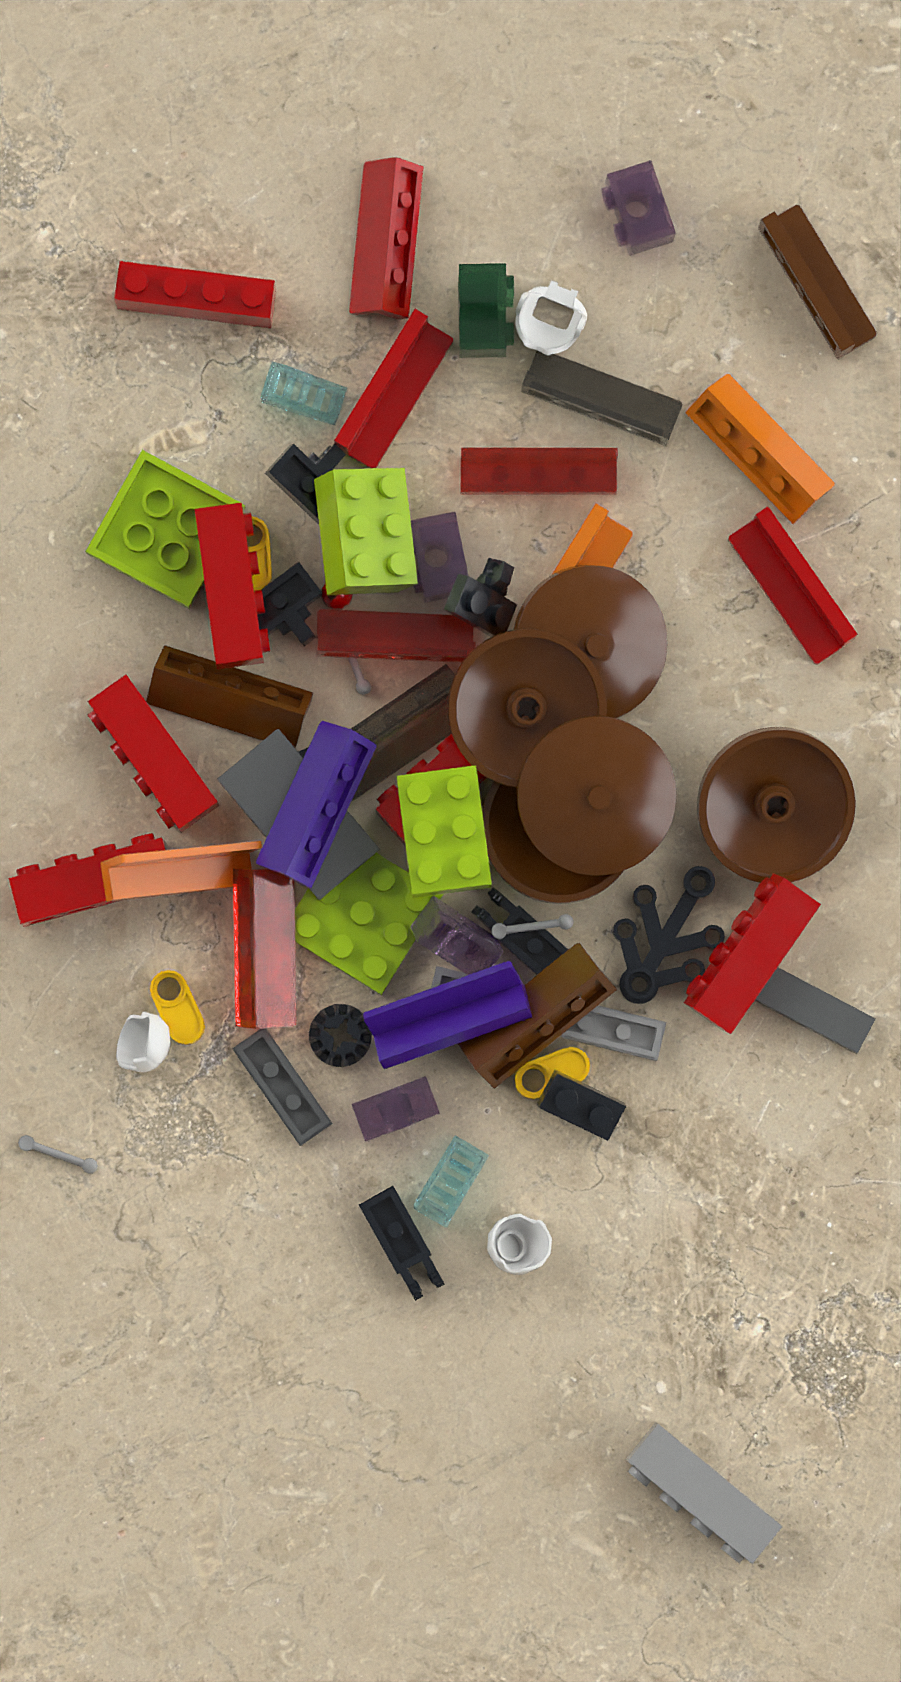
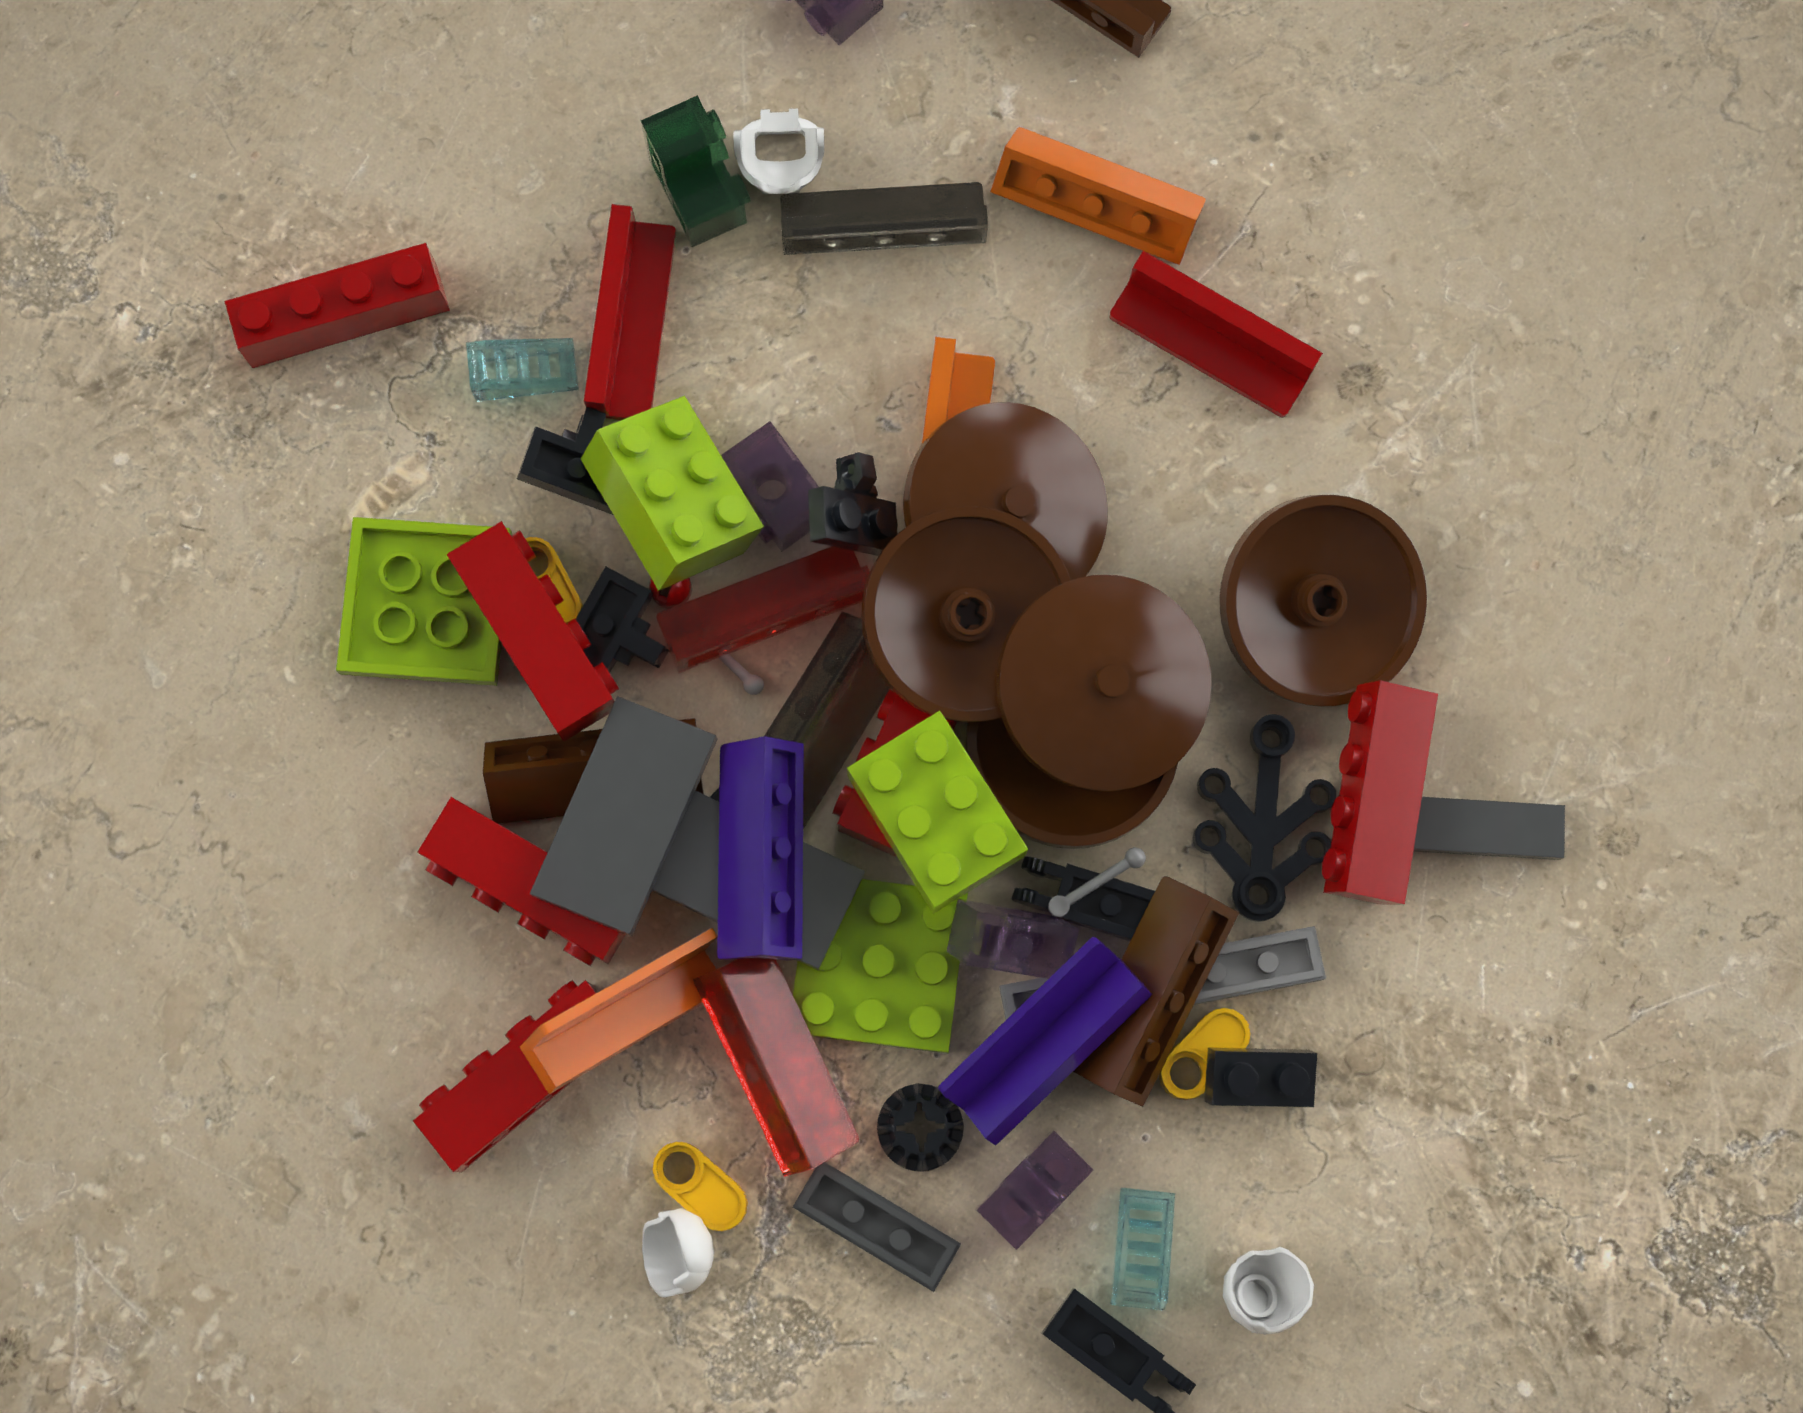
camera: 20 degrees left, 5 degrees down
red panel [349,157,424,320] -> none
clear red panel [460,447,618,495] -> none
none -> dark grey tile [530,696,718,937]

